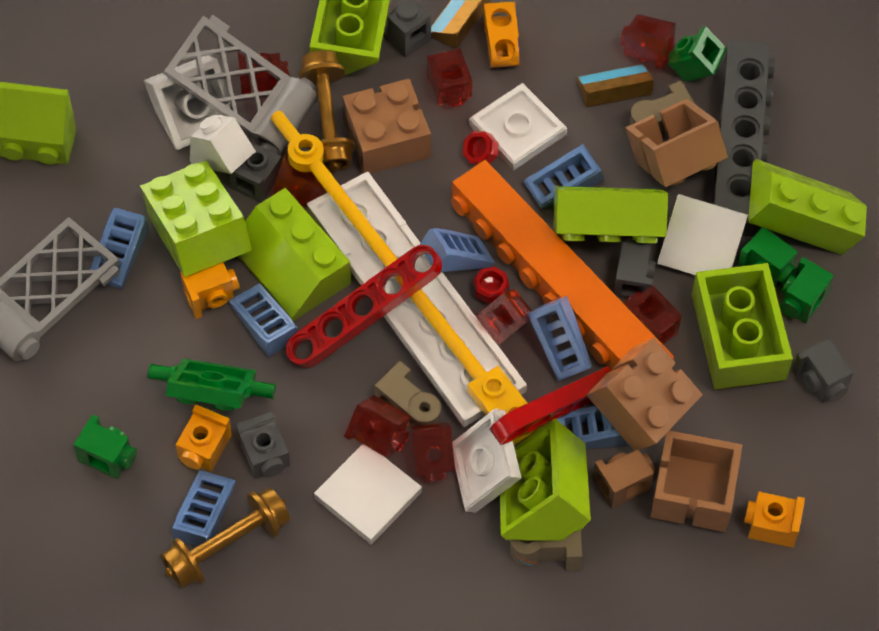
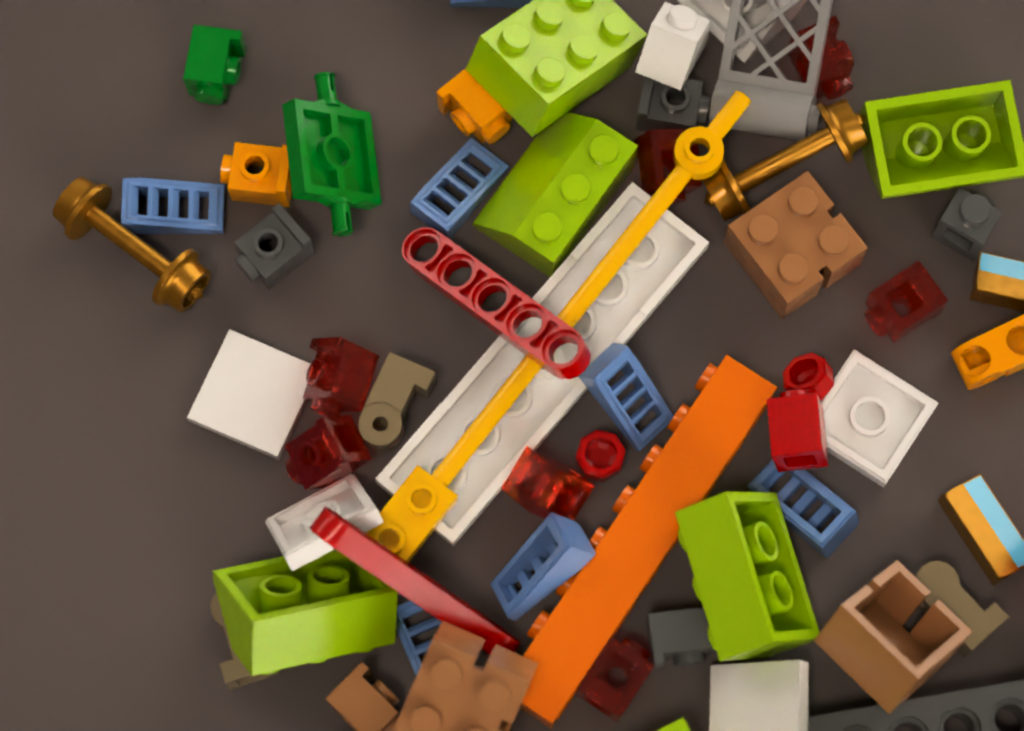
camera: 75 degrees right, 15 degrees up
none -> red brick [767,389,829,472]

